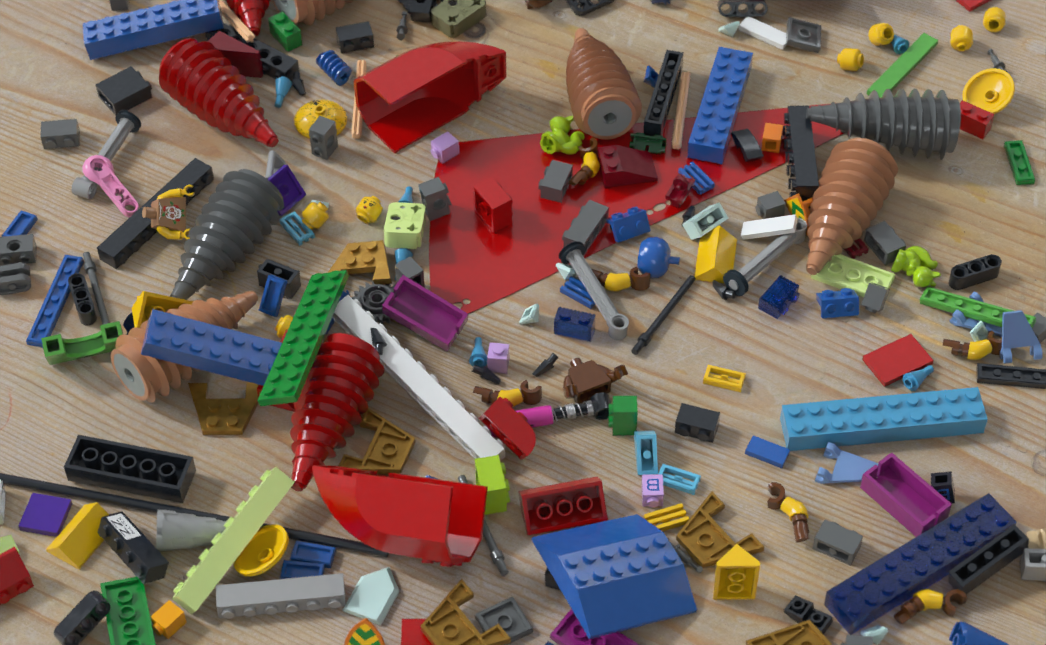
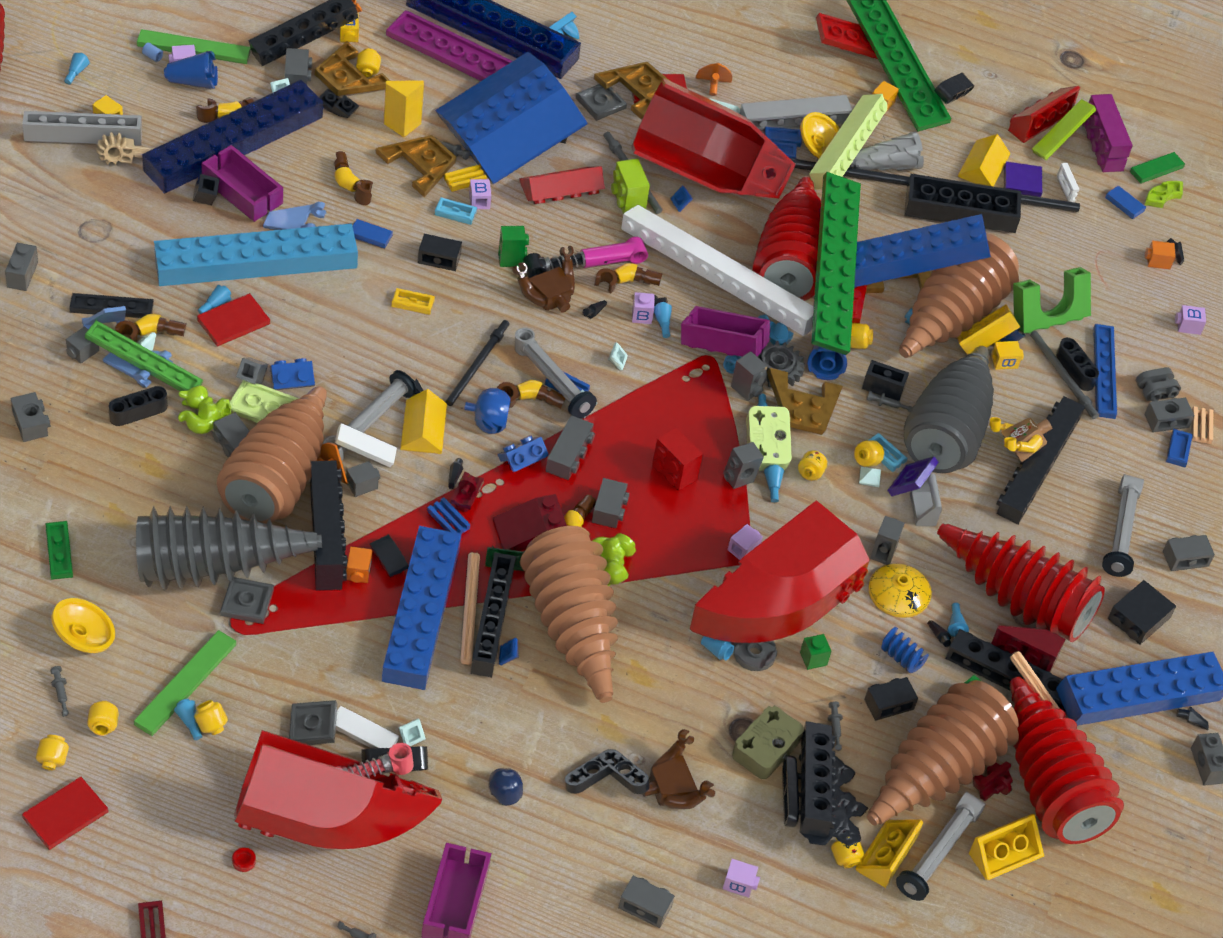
camera: 165 degrees right, 0 degrees up
bright pink beam [83,155,138,217] -> none
black brick [97,511,169,584] -> none
blue tile [258,274,287,317] -> none
pearl gold wing [338,408,416,474] -> none
light nougat axle [351,60,367,139] -> none
black bar [370,328,387,355] -> none
red brick [478,396,536,460] -> none
clear blue brick [554,306,596,342] -> none
medium azure slope [634,430,658,475] -> none
light aqua brick [682,203,728,240] -> none
clear blue brick [758,275,800,319] -> none
dark grey brick [813,519,863,566] -> none
yellow head [837,48,864,71] -> none
black brick [949,524,1029,595] -> none
red brick [960,100,995,140] -> none

